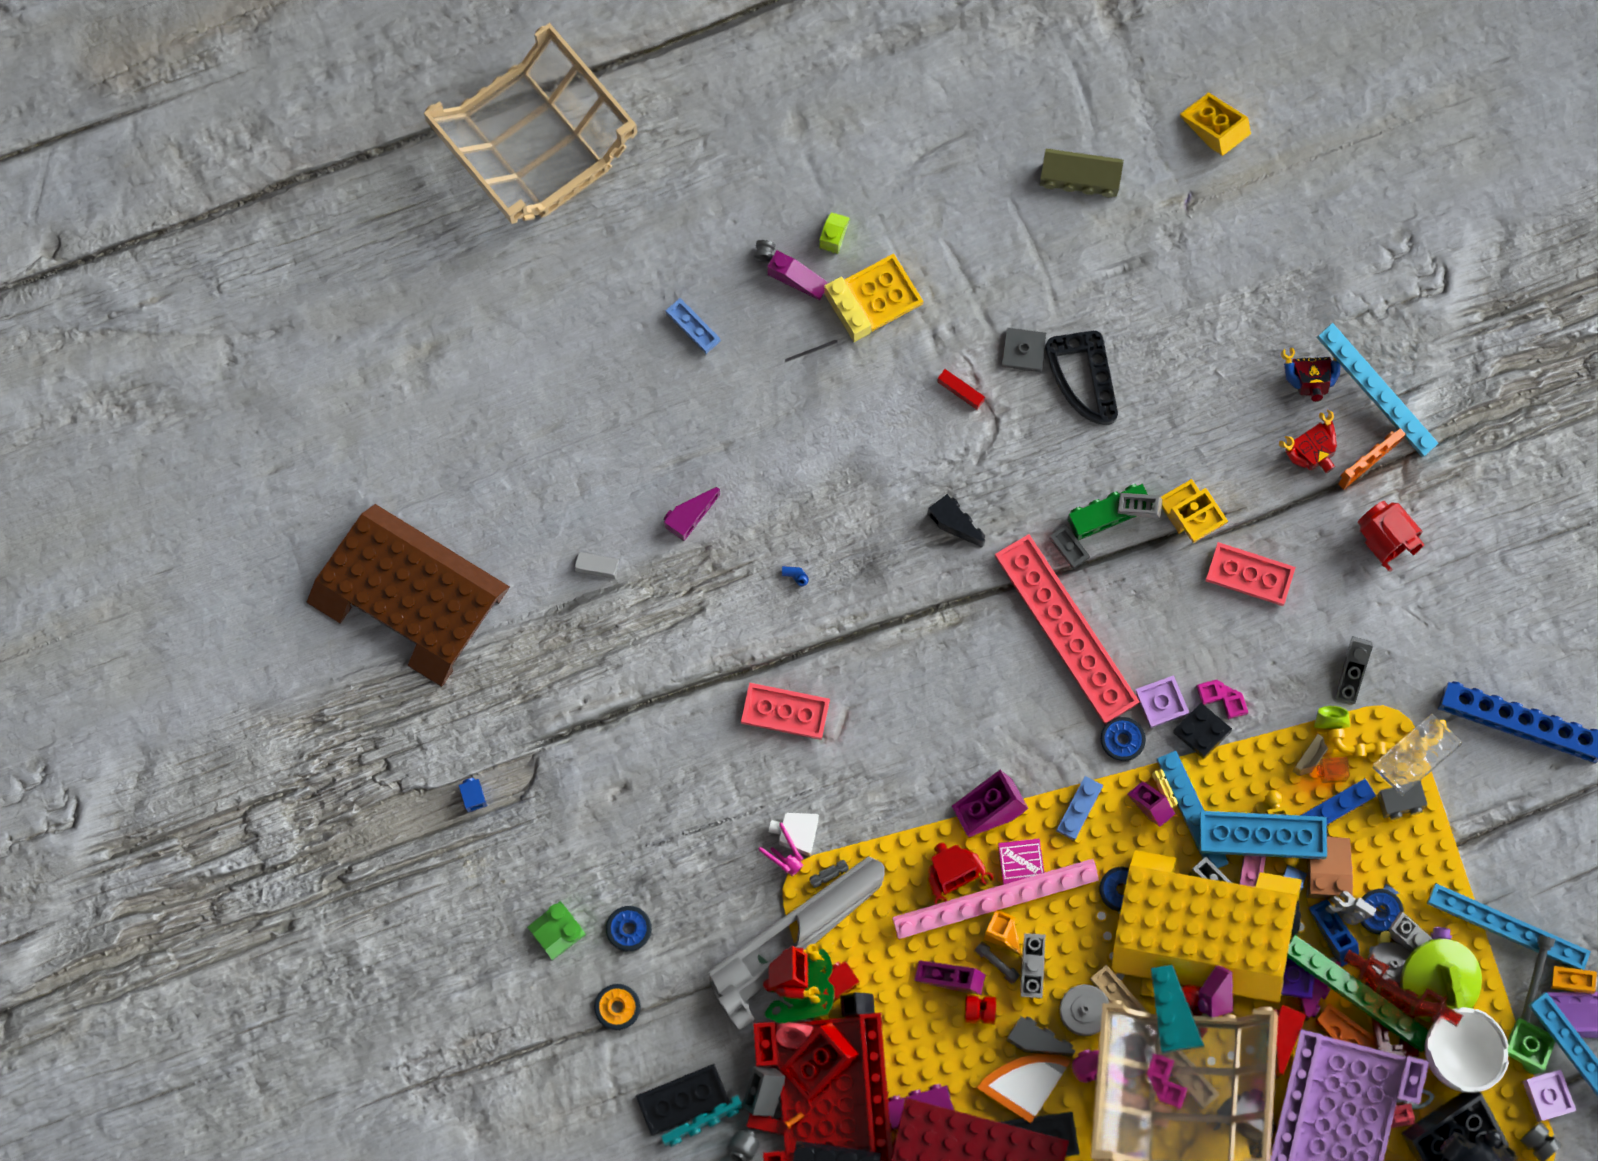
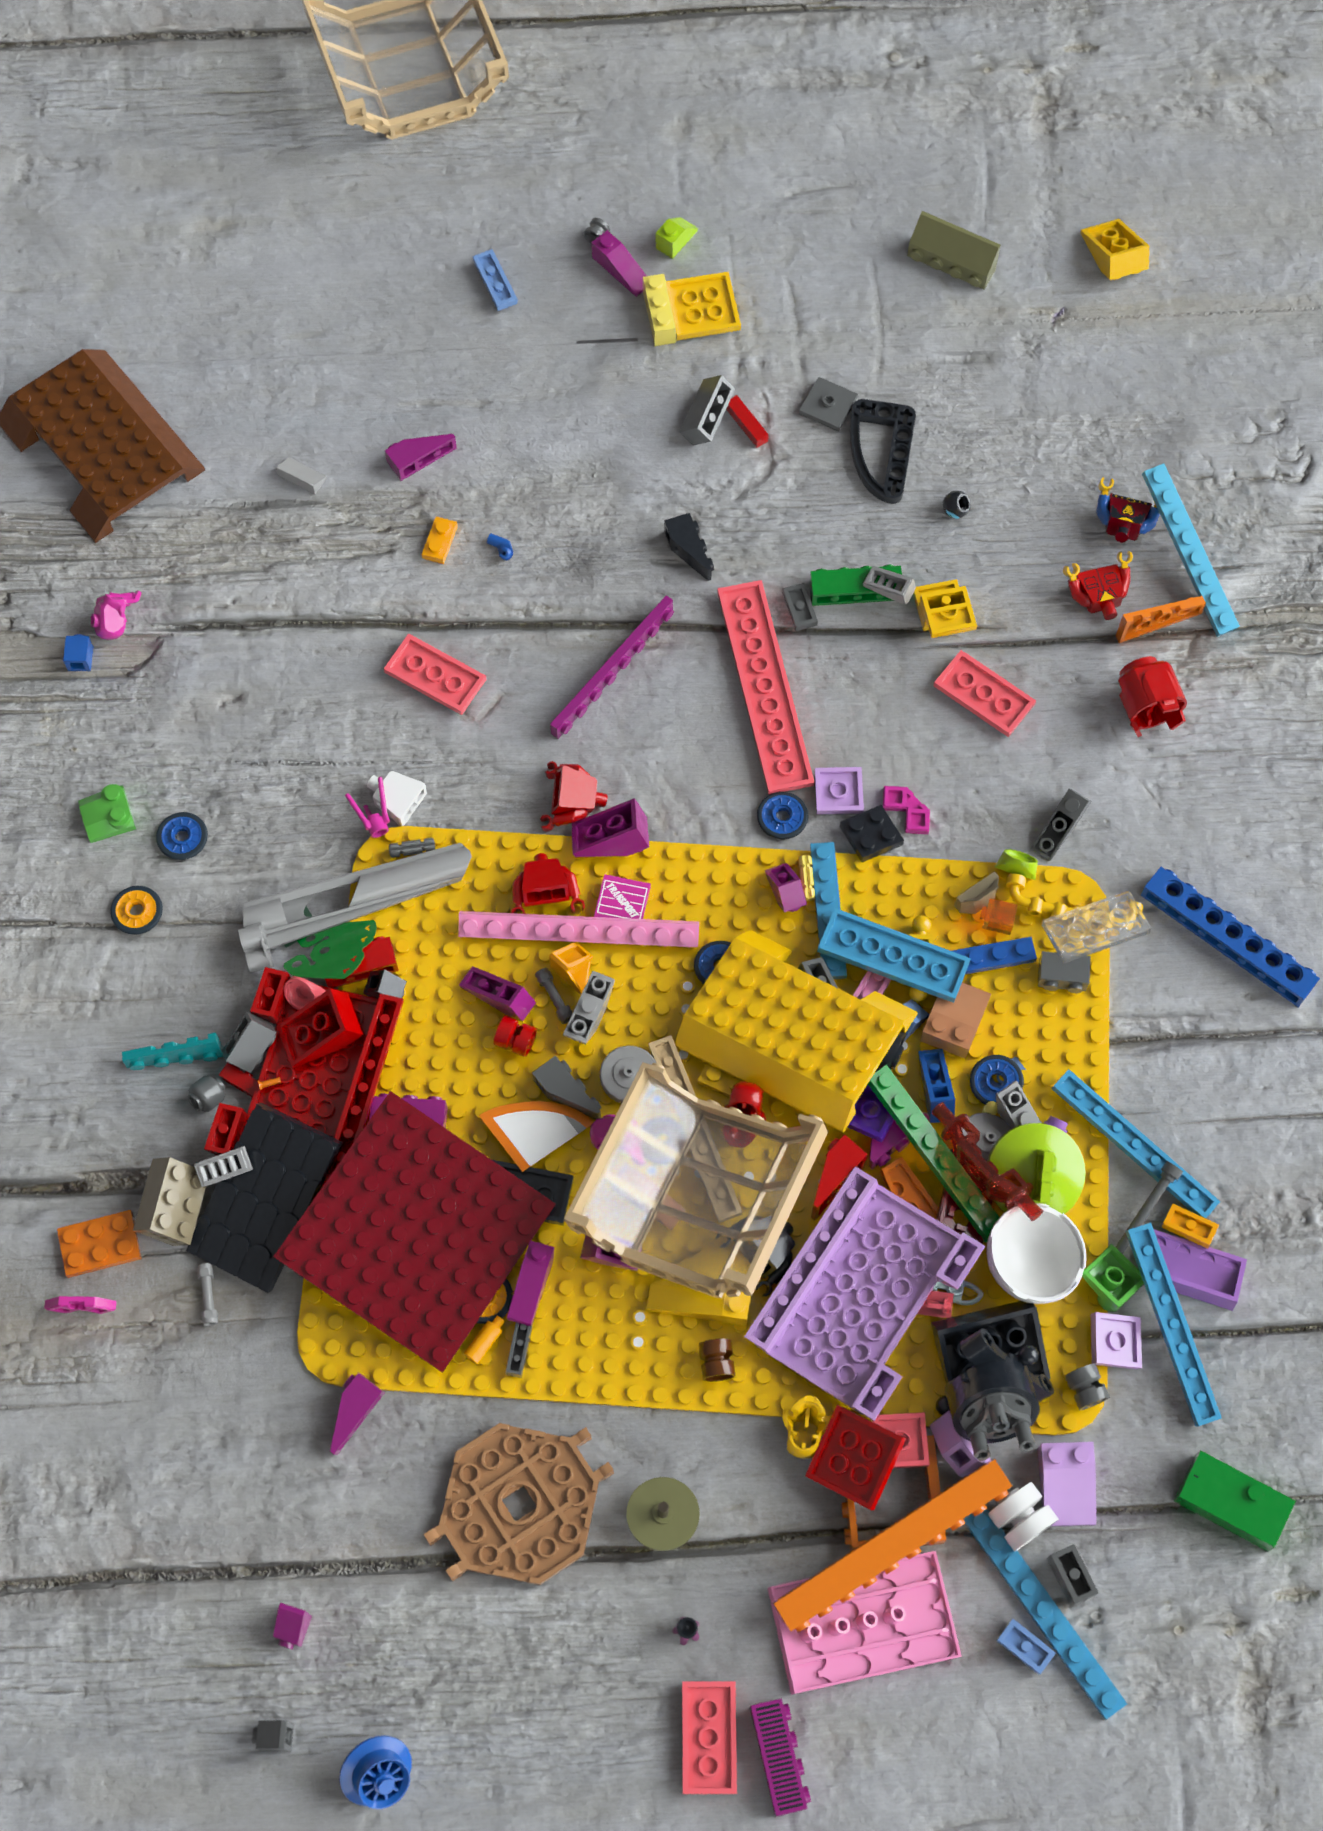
camera: 20 degrees right, 5 degrees down
black tile [636,1064,730,1136] -> none
red torso [763,944,821,1004] -> none
medium blue plate [1056,776,1103,841] -> none
dark pink tile [1146,1053,1188,1109] -> none
teal wing [1151,965,1205,1053] -> none
magenta slope [1198,965,1233,1018] -> none
light grey plate [1325,891,1376,925] -> none
none -> dark pink head [91,590,142,640]
none -> light orange plate [422,516,458,564]
none -> torso [540,761,608,832]
none -> magenta plate [550,595,674,739]
none -> dark grey brick [679,375,735,445]
none -> black piece [943,490,971,519]

